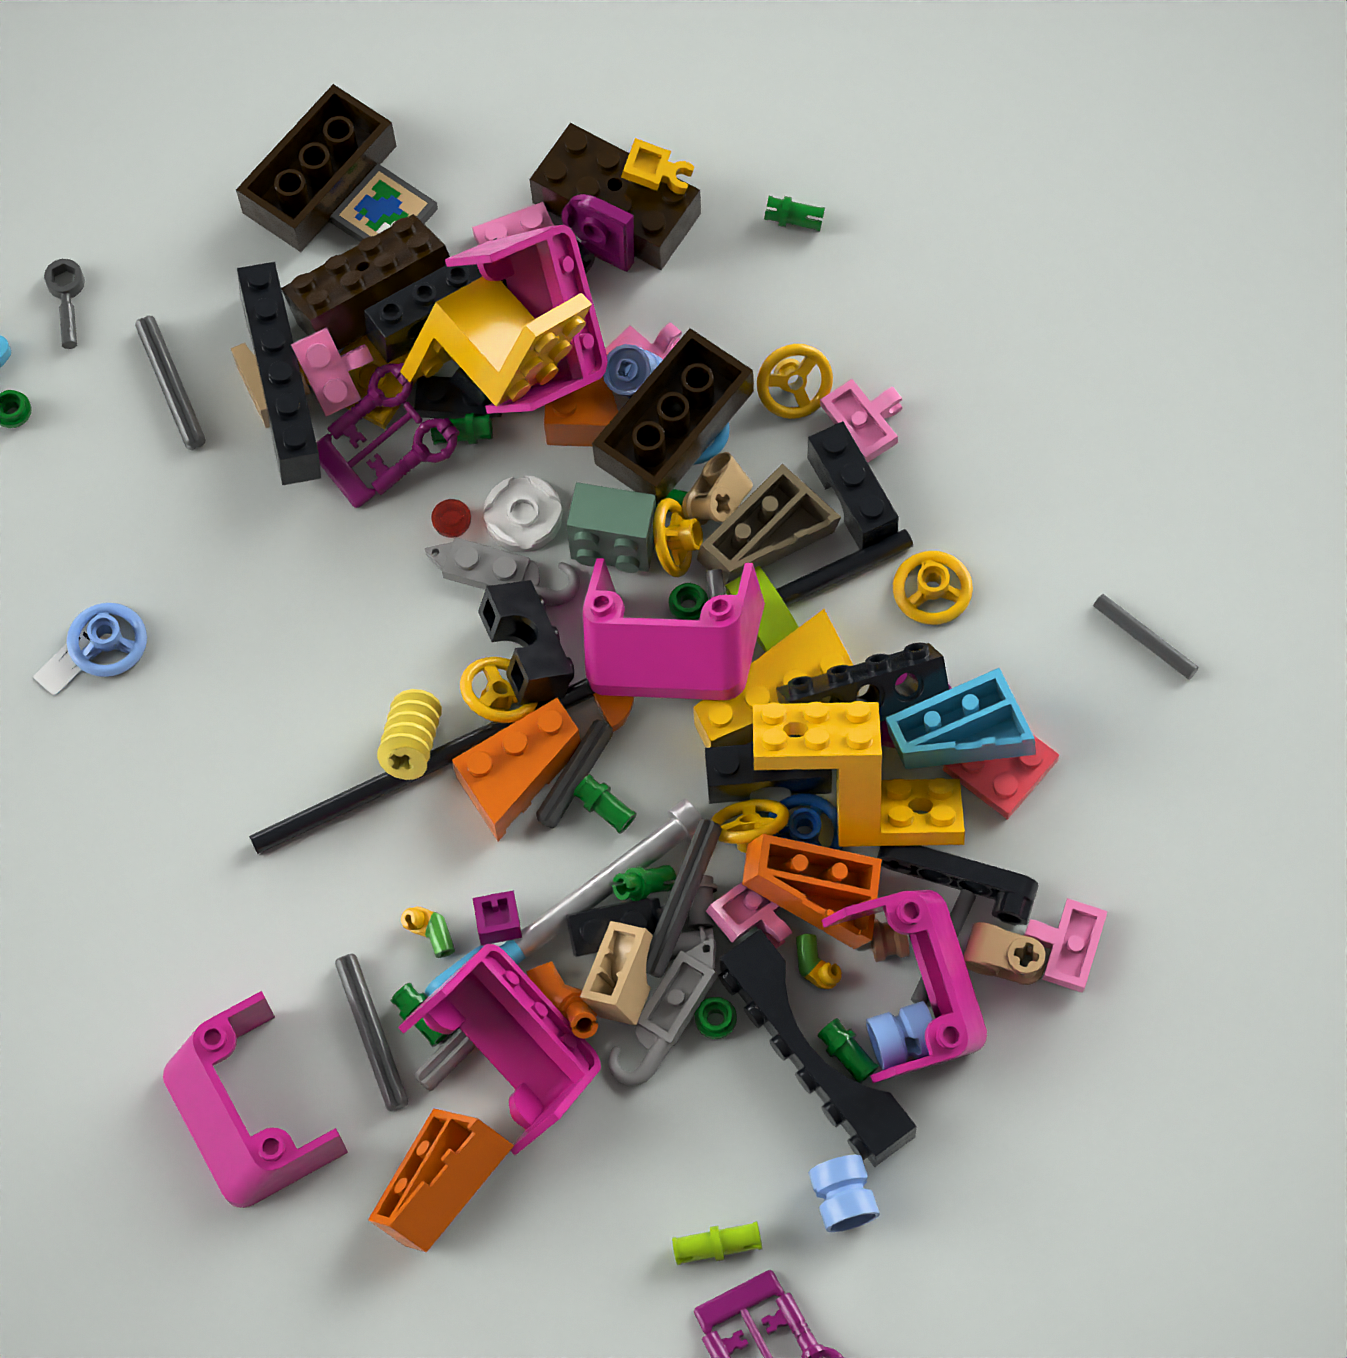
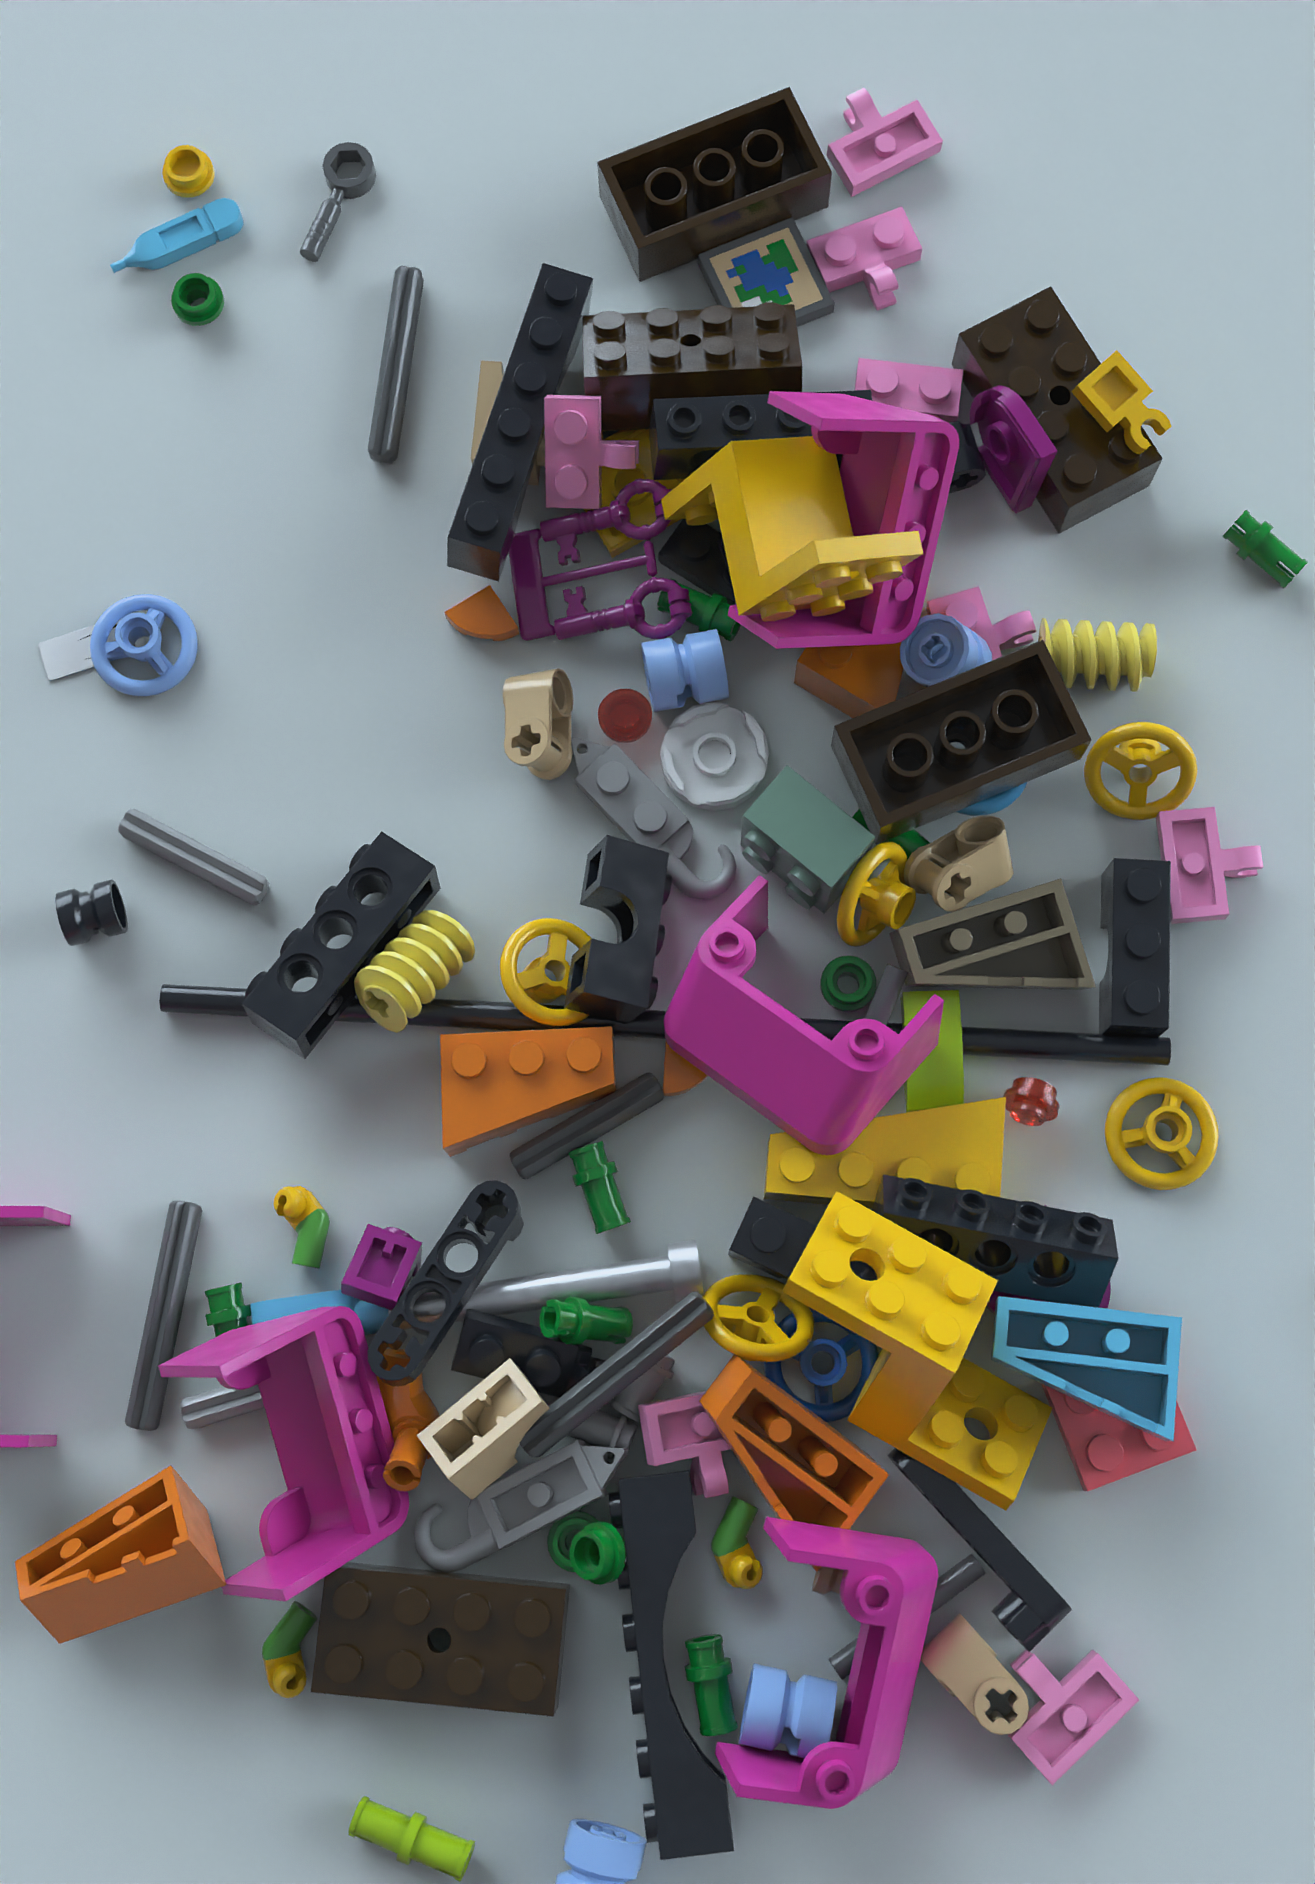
camera: 30 degrees right, 10 degrees up
none -> black wheel [55,879,128,946]
none -> light grey axle [118,809,270,905]
none -> black brick [242,831,441,1059]
none -> arm [262,1601,318,1698]
none -> dark brown brick [311,1562,570,1717]
none -> black beam [368,1180,524,1386]
none -> orange tile [444,585,519,641]
none -> tan piece [503,668,574,780]
none -> green plate [570,1522,625,1585]
none -> light blue wheel [641,629,729,712]
none -> bright pink plate [806,207,922,311]
none -> bright pink plate [826,88,943,197]
none -> clear red plate [1003,1077,1060,1126]
none -> light yellow piece [1038,618,1157,692]

